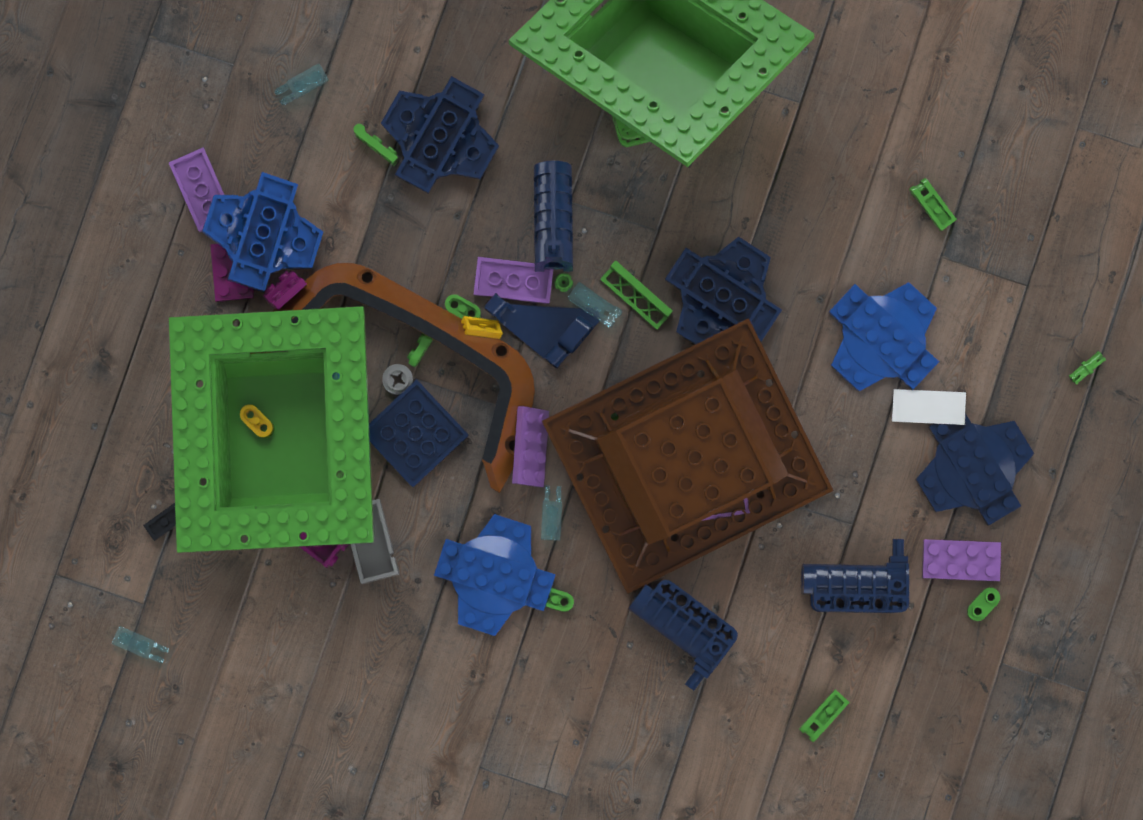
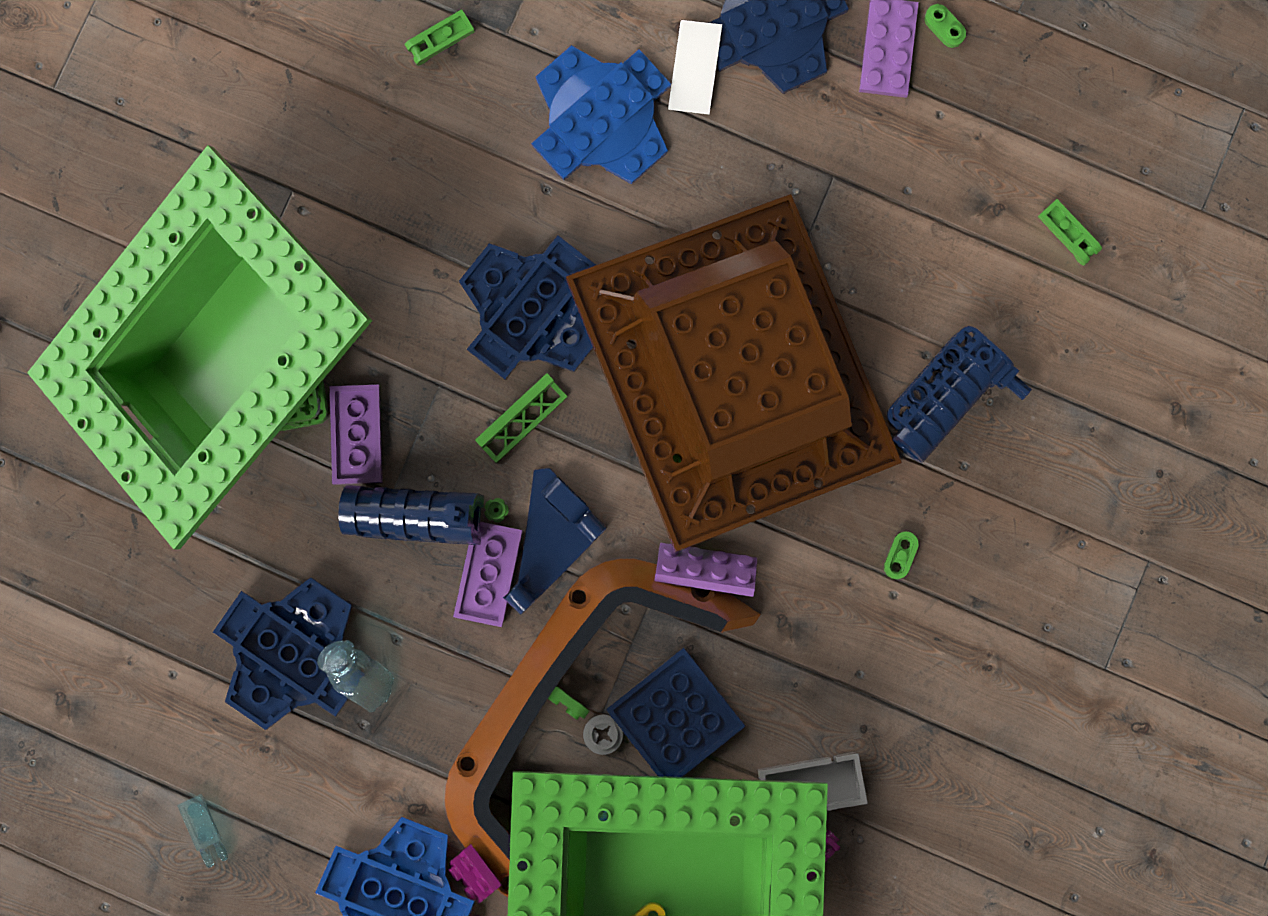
camera: 85 degrees left, 0 degrees up
bright green plate [354,124,399,166] -> none
blue plate [434,514,556,636] -> none
bright green plate [445,294,481,319] -> none
yellow tile [461,316,503,339] -> none
clear light blue hinge [541,486,562,541] -> none
clear light blue plate [567,282,622,328] -> none
dark blue piece [801,539,909,613] -> none
none -> clear light blue hair [317,640,394,712]
none -> medium lavender plate [330,385,383,485]

